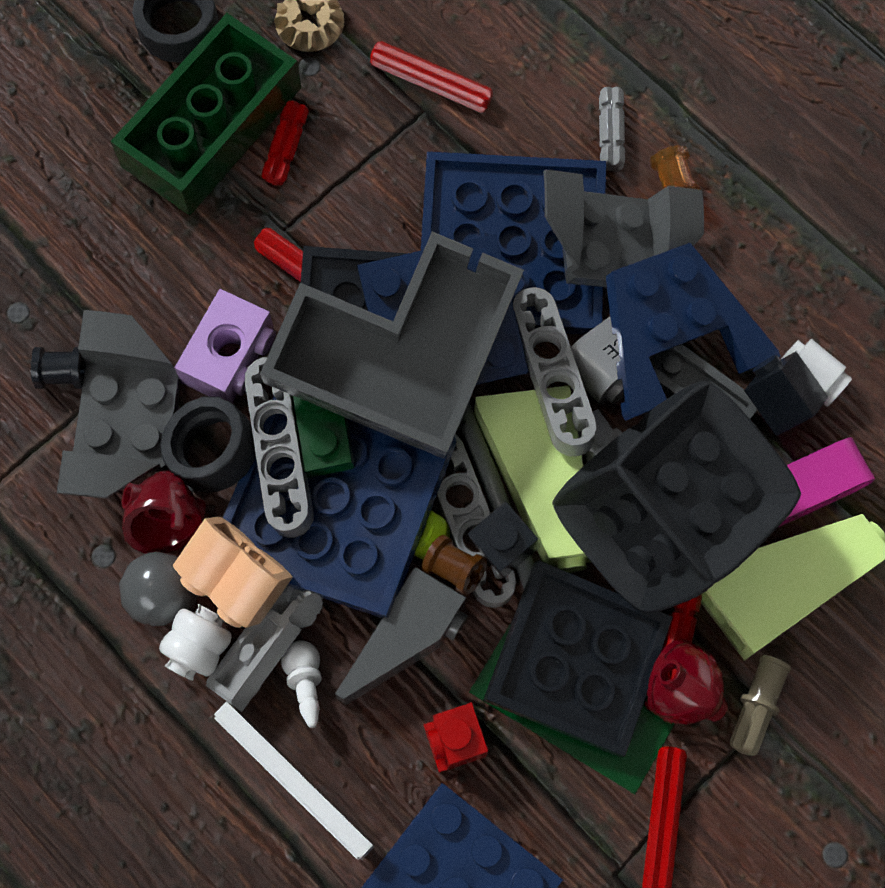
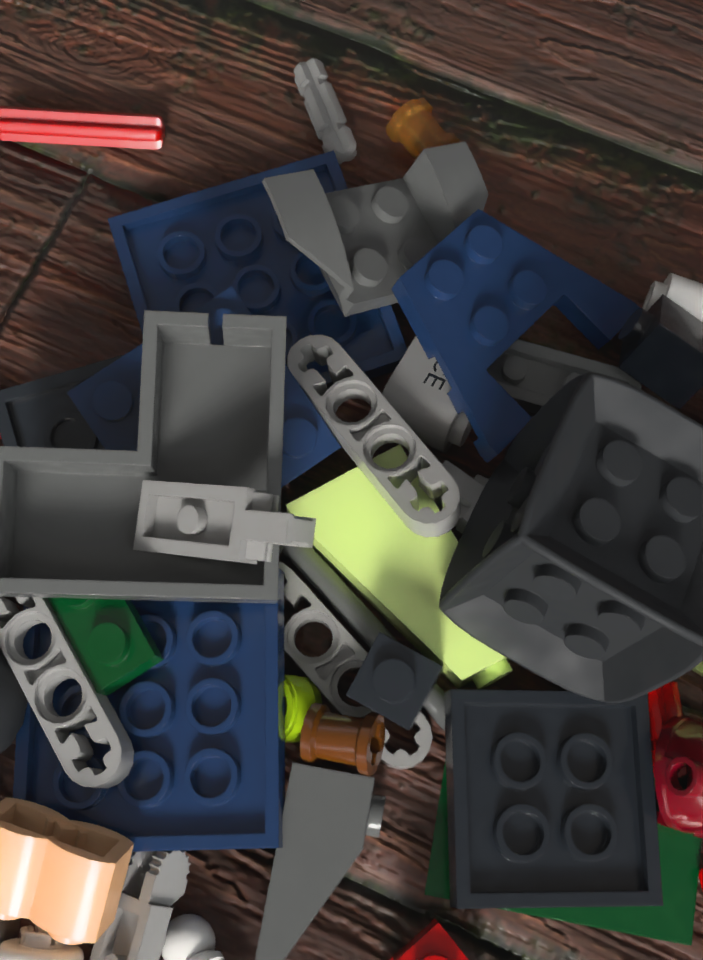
camera: 15 degrees left, 0 degrees up
none -> light grey hinge [133,480,316,564]

